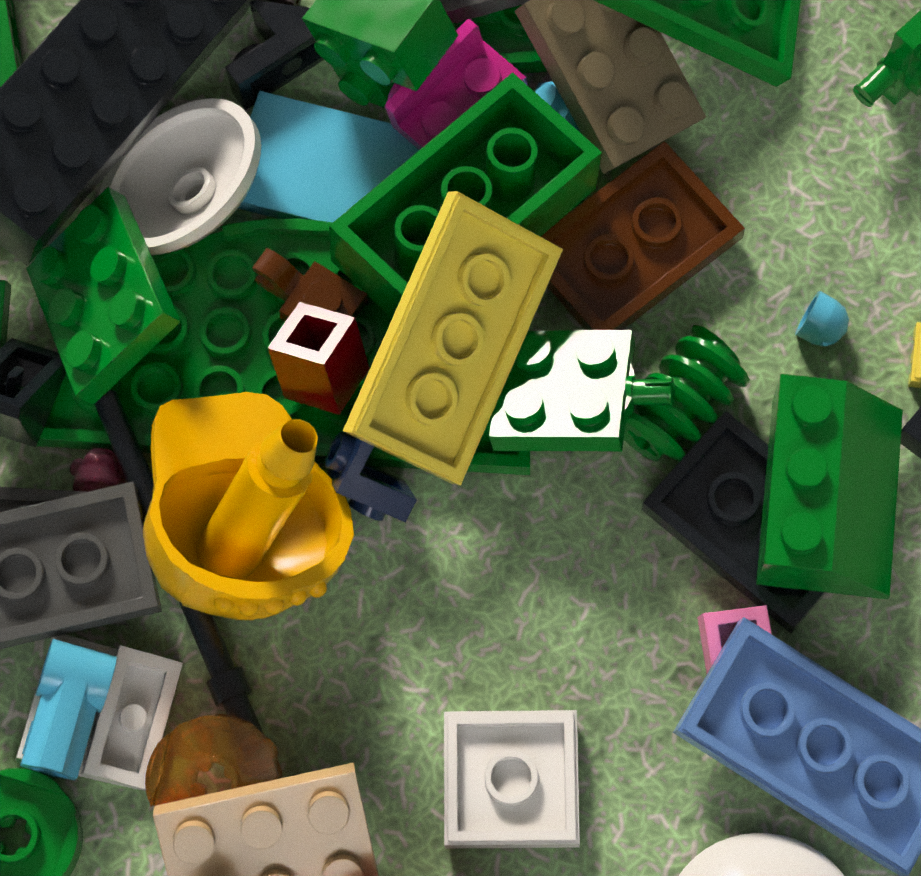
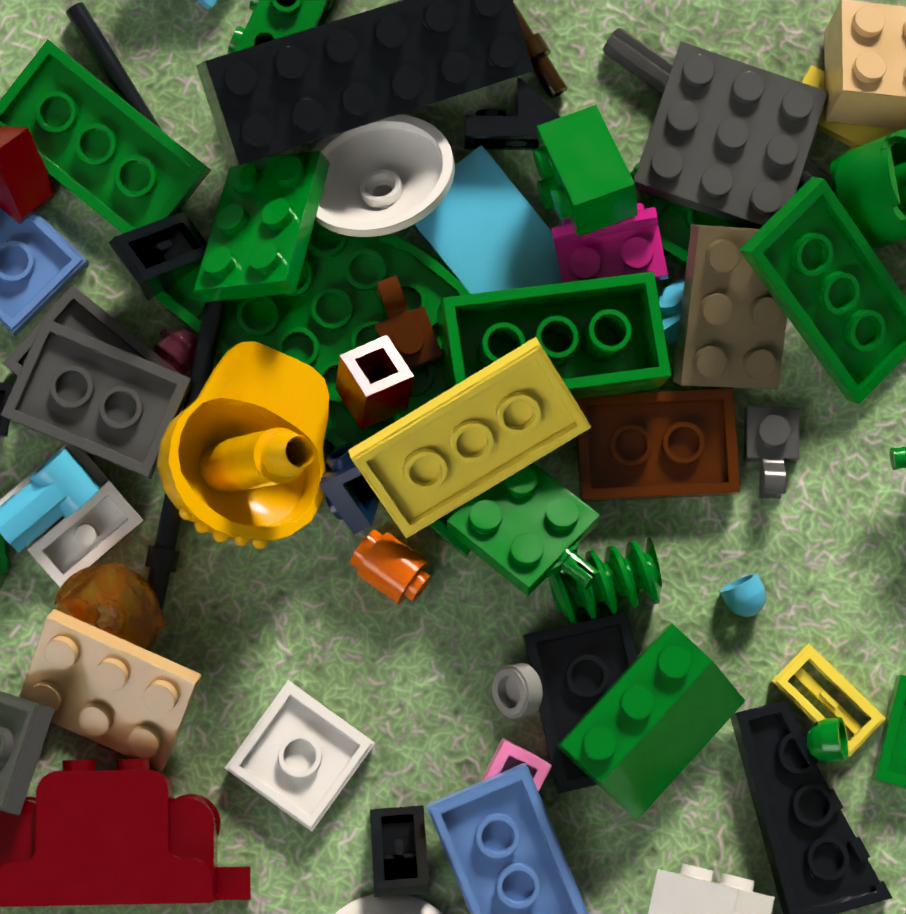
camera: 25 degrees right, 10 degrees up
none -> orange brick [350,529,432,605]
none -> black slope [370,805,430,897]
none -> light grey tile [492,663,543,719]
none -> dark grey plate [744,406,799,499]

